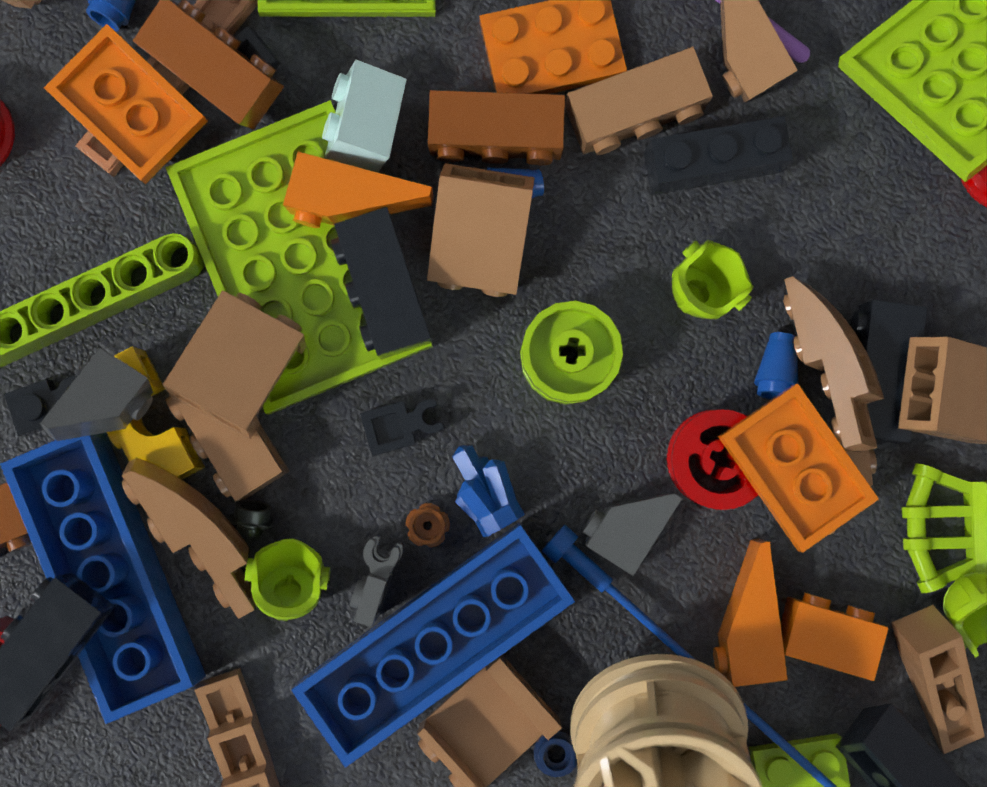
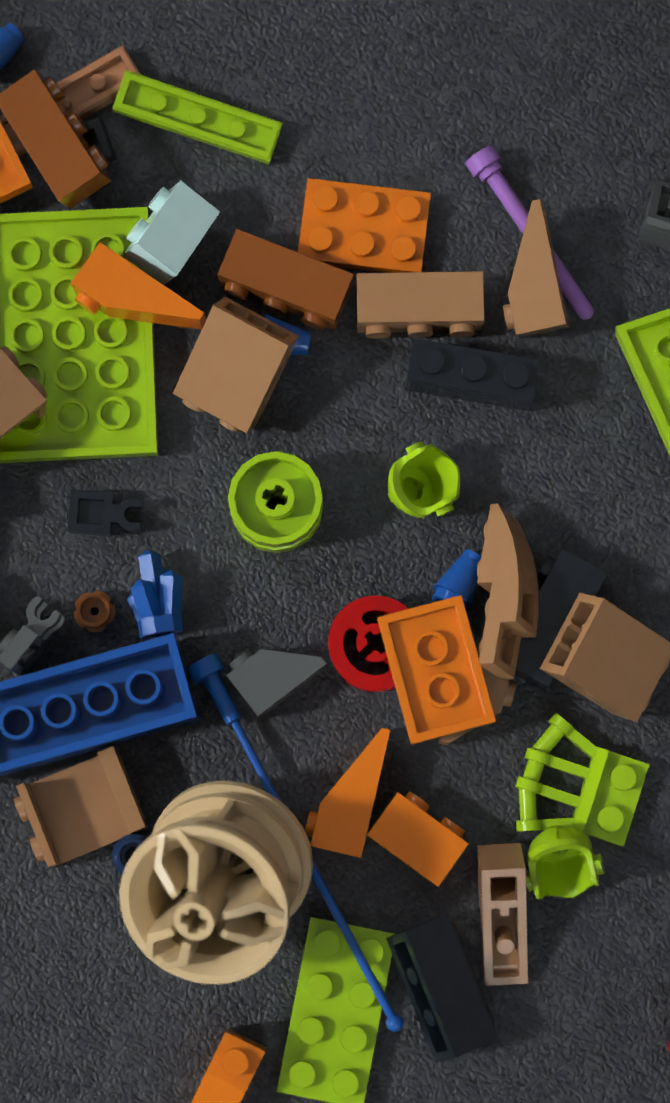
camera: 25 degrees right, 5 degrees down
black brick [331,207,433,360] -> none

